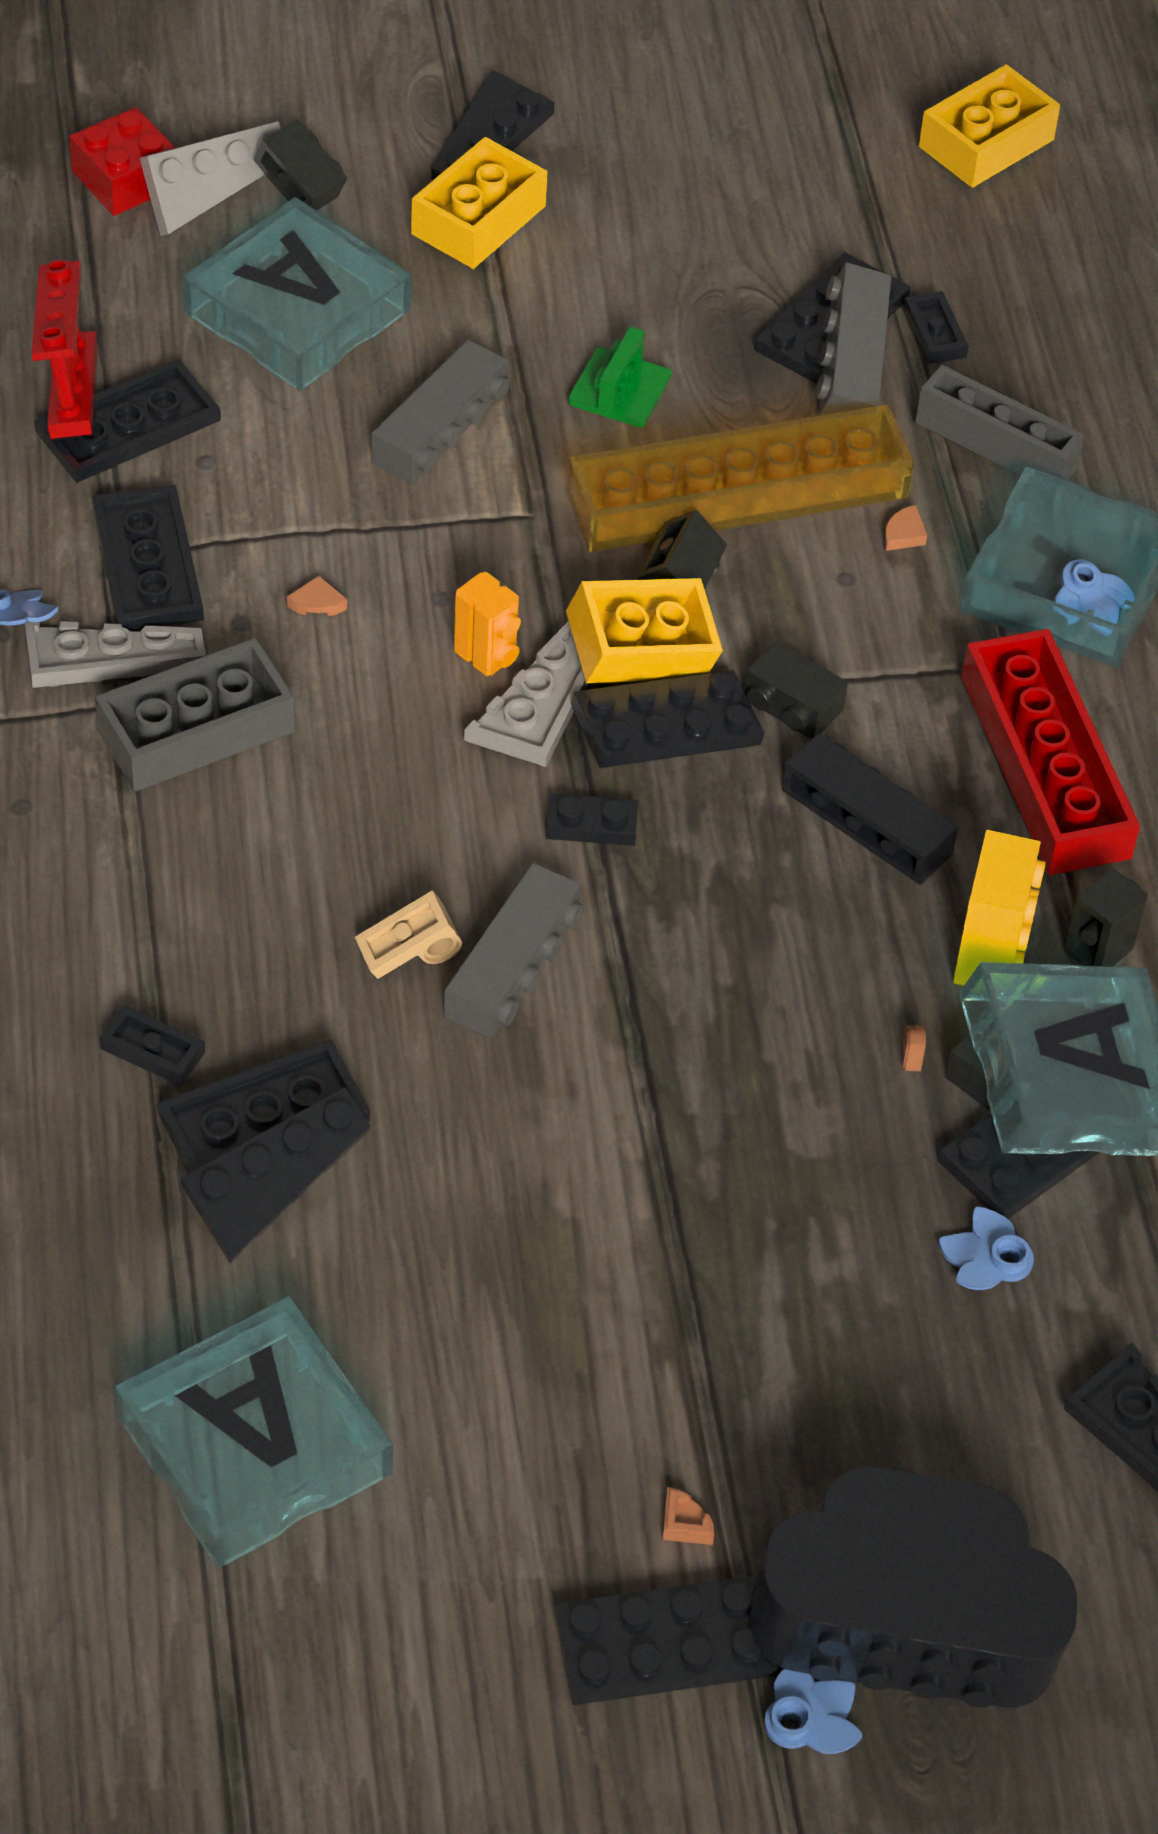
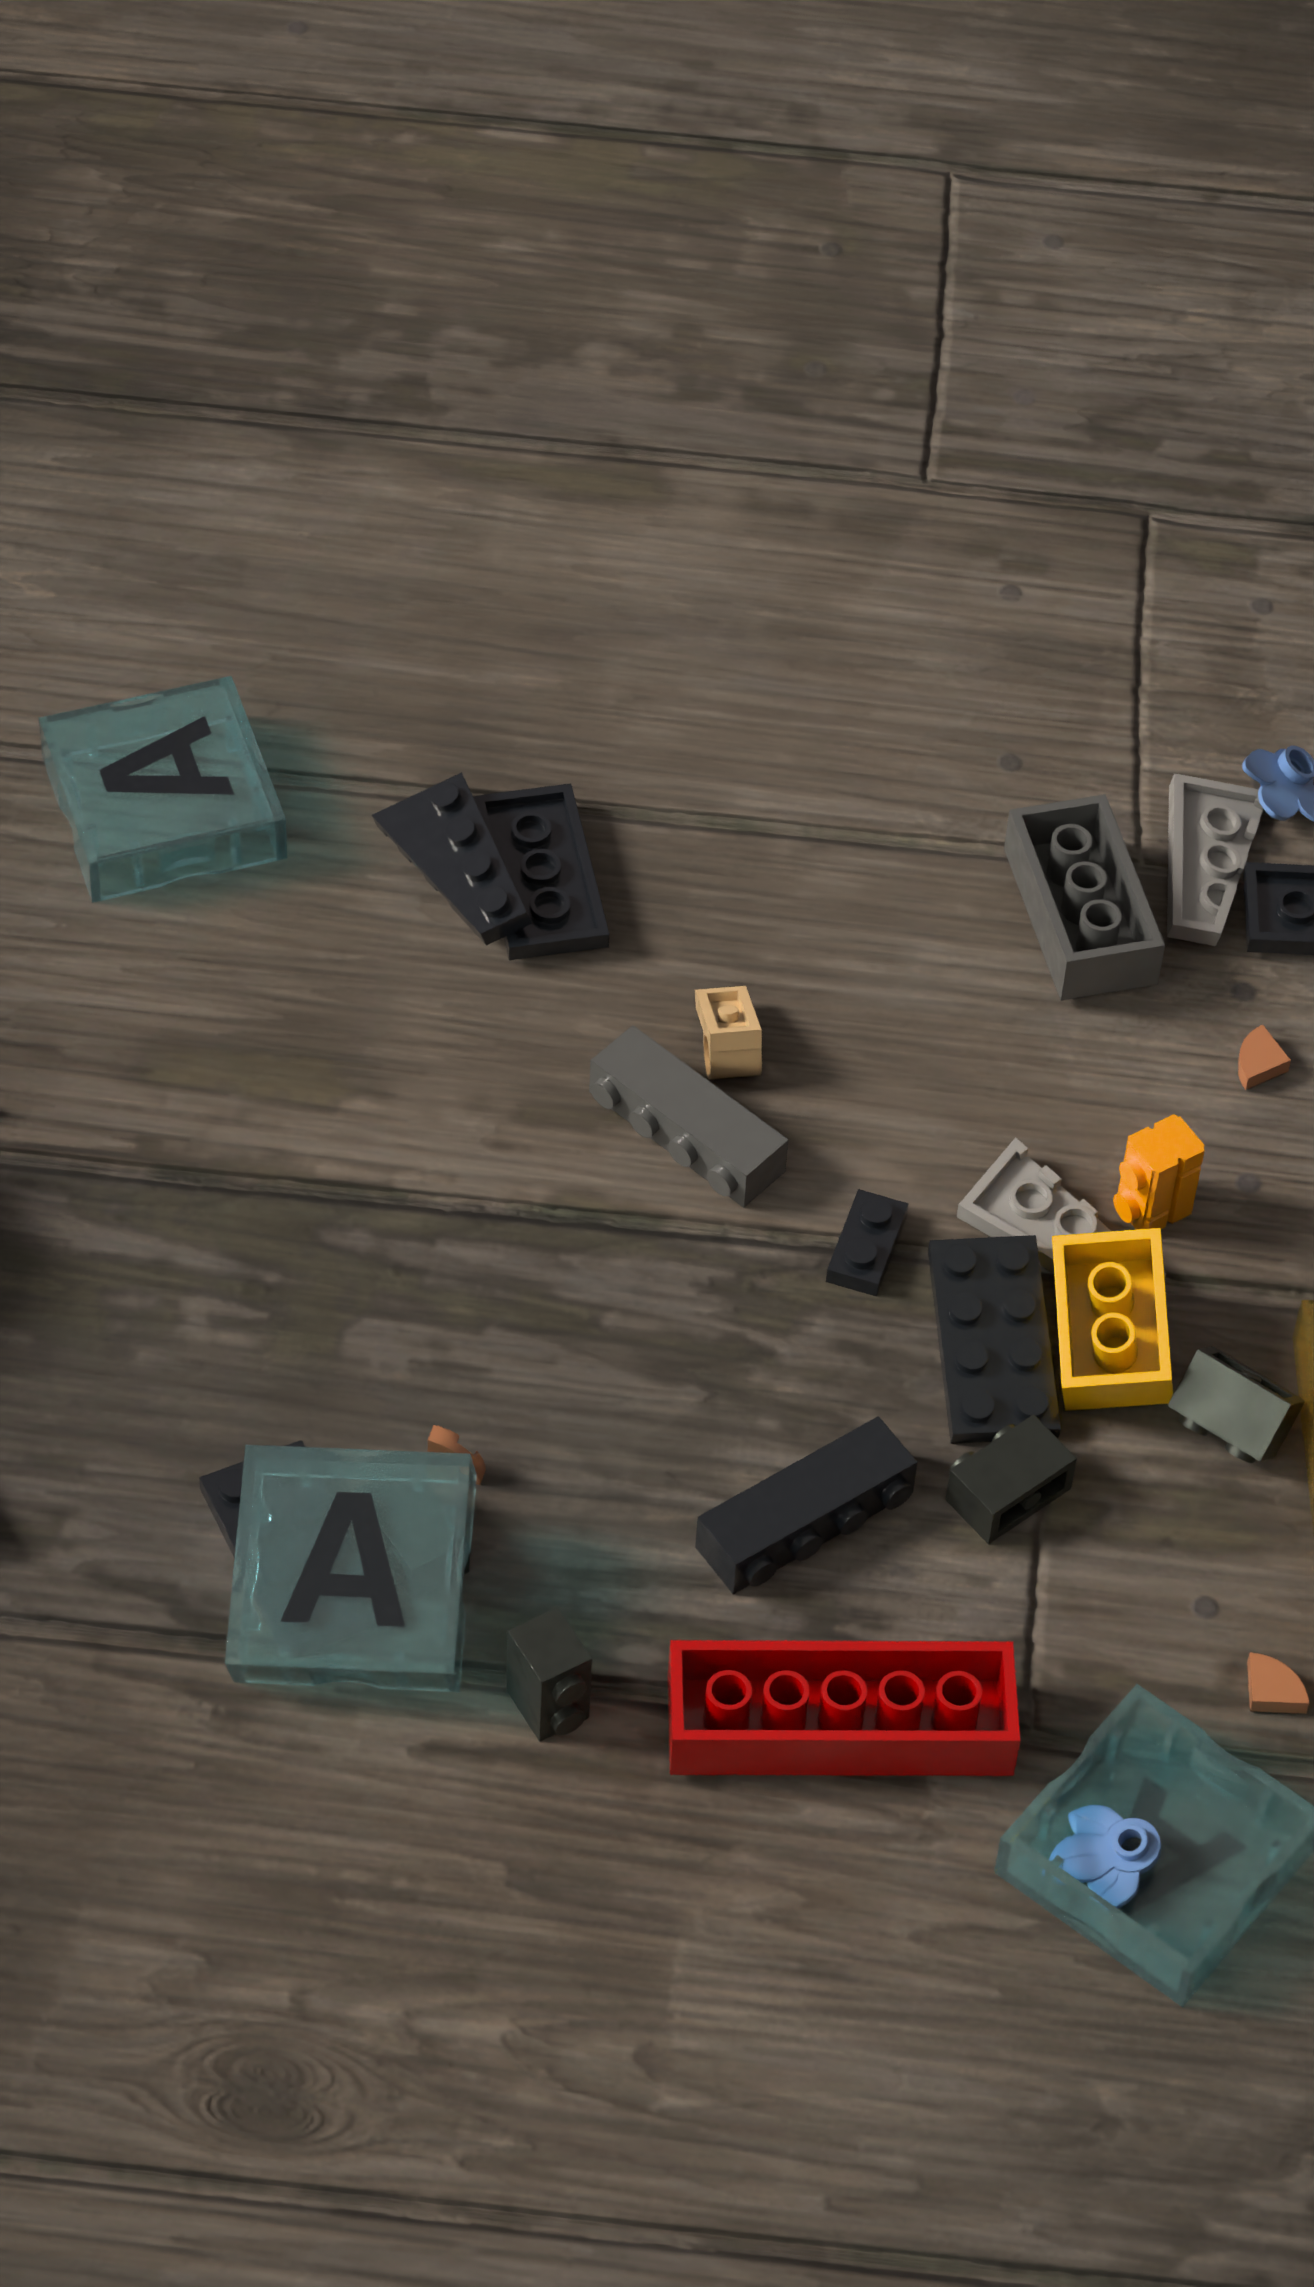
camera: 105 degrees right, 0 degrees up
black plate [99,1005,205,1086] -> none
medium blue plate [939,1207,1034,1290] -> none
yellow brick [953,829,1046,995] -> none

